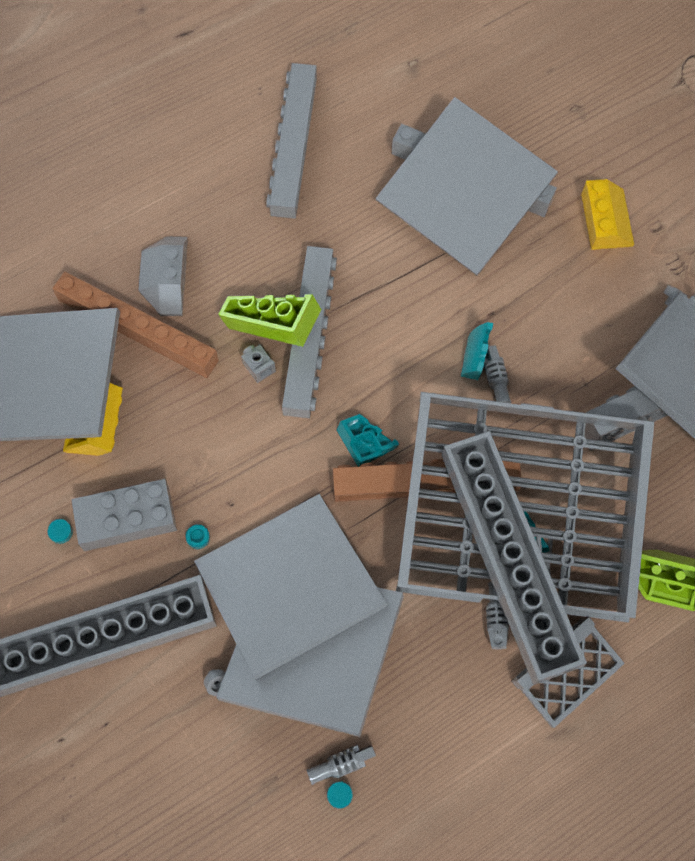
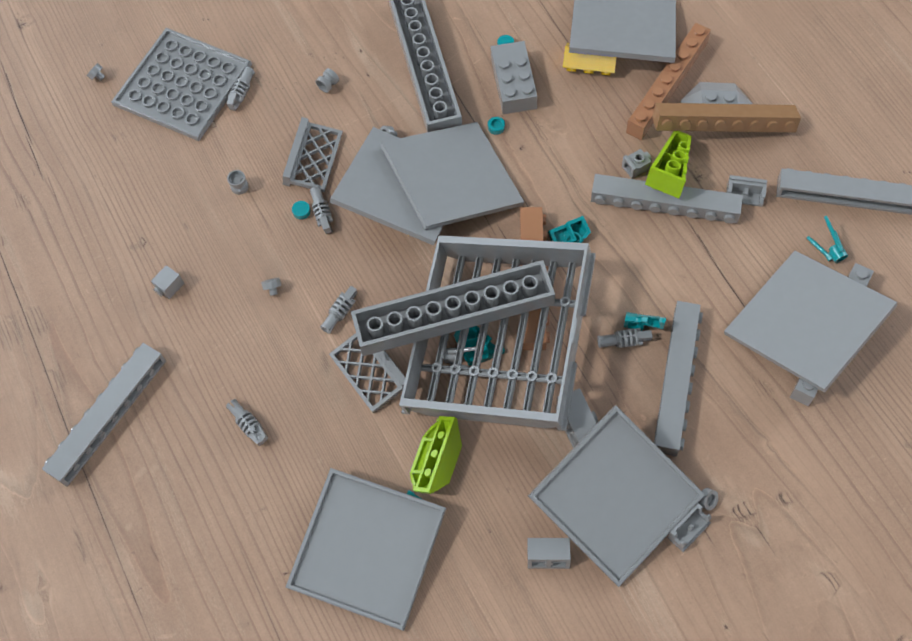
camera: 100 degrees right, 5 degrees down
yellow slope [581,179,634,250] -> none
none -> light grey hinge [226,399,268,446]
none -> light grey tile [261,278,281,296]
none -> light grey fence [283,117,343,192]
none -> light grey wheel [315,68,339,93]
none -> light grey hinge [320,286,357,334]
none -> medium nougat brick [652,103,801,133]
none -> light grey brick [654,301,703,456]
none -> light grey hinge [726,175,767,207]
none -> teal plant [807,216,848,263]

